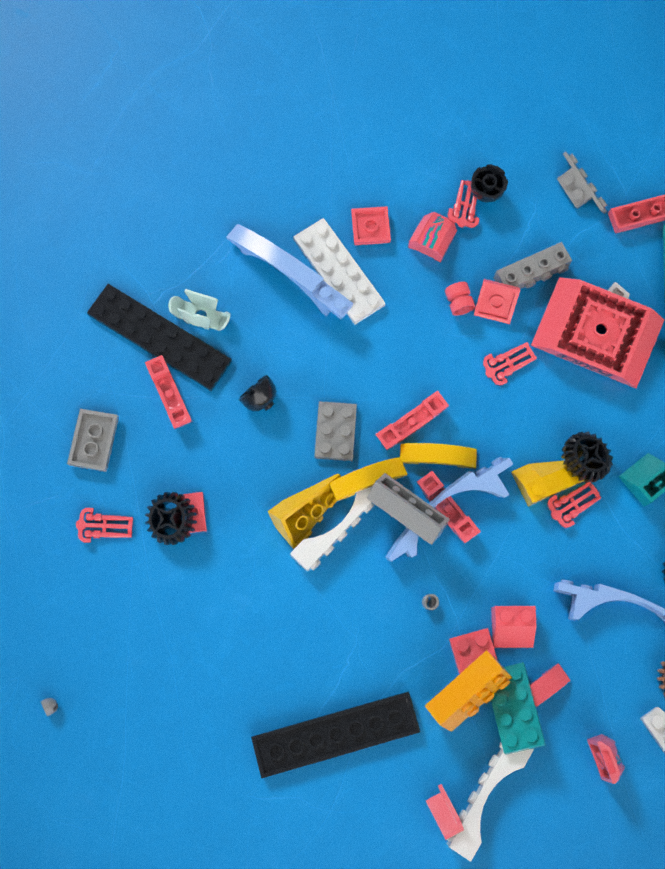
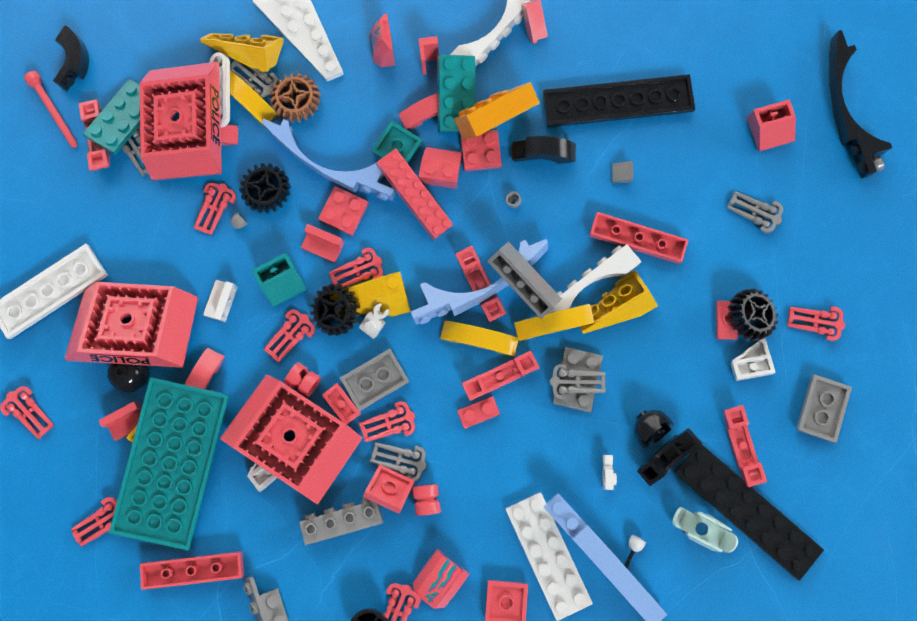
camera: 165 degrees left, 5 degrees up
none -> coral piece [264,310,315,362]
none -> coral wheel [284,362,321,398]
none -> coral panel [301,224,344,262]
none -> coral plate [318,186,369,236]
none -> coral plate [322,383,361,425]
none -> light grey plate [340,349,410,411]
none -> white plate [359,303,390,339]
none -> light grey piece [370,442,426,481]
none -> teal plate [371,121,423,164]
none -> coral piece [376,149,453,240]
none -> coral panel [419,36,439,75]
none -> coral plate [457,396,500,429]
none -> black arch [512,136,576,164]
none -> light grey piece [550,364,606,399]
none -> coral piece [589,212,688,264]
none -> white plate [602,455,617,490]
none -> light grey slope [612,161,633,183]
none -> white hinge [624,535,646,568]
none -> black arch [637,428,702,486]
none -> light grey piece [727,191,783,233]
none -> white wing [730,339,776,381]
none -> coral slope [747,100,796,152]
none -> black slope [829,30,892,179]

